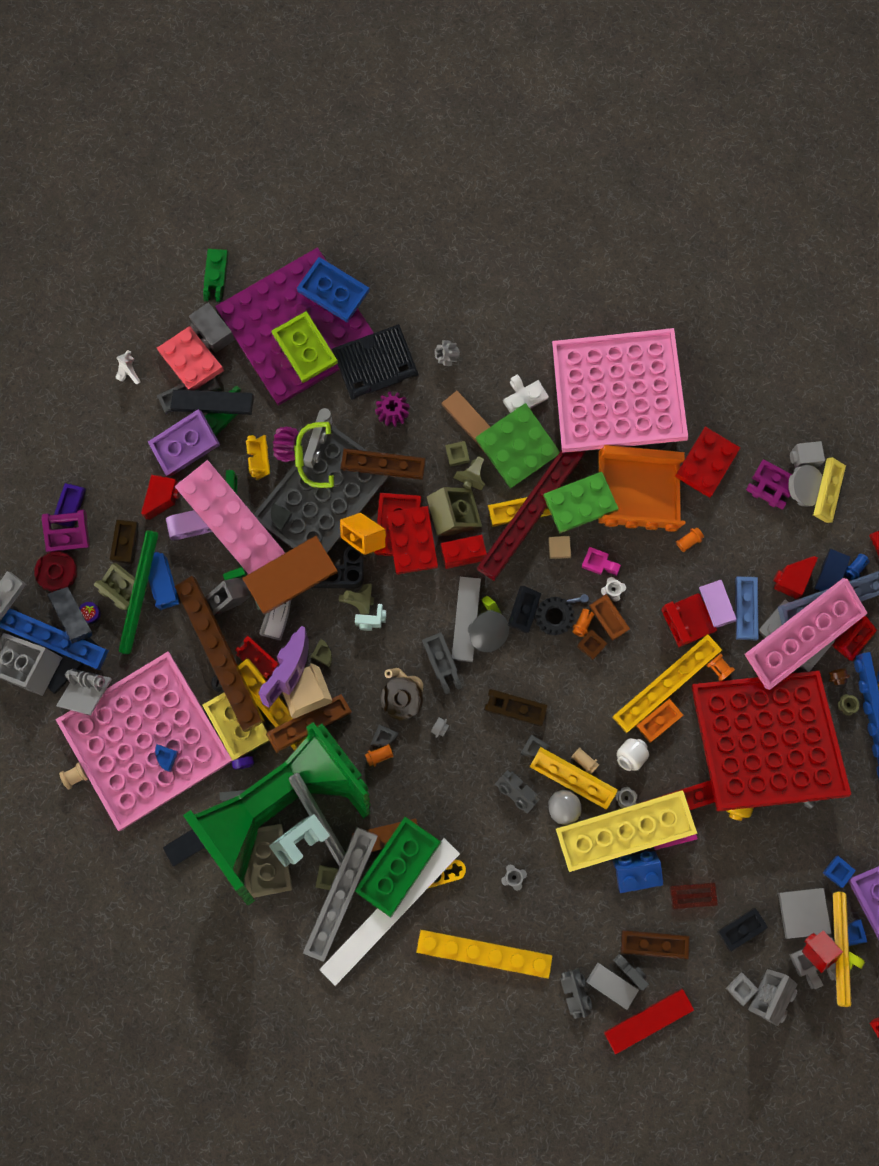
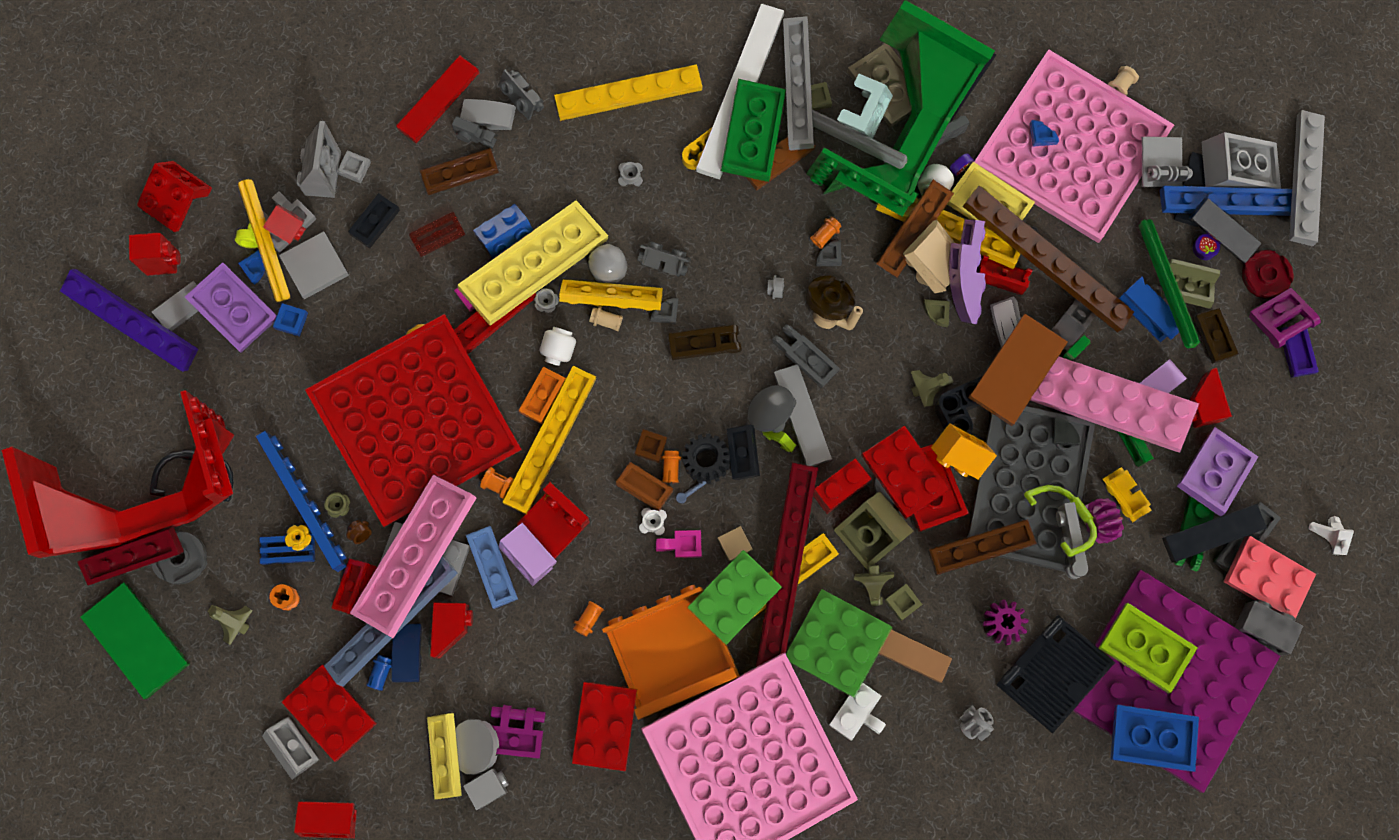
camera: 150 degrees right, 0 degrees up
green hinge [203,249,229,302] -> none
light aqua bracket [355,604,387,631] -> none
none -> white head [918,164,954,195]

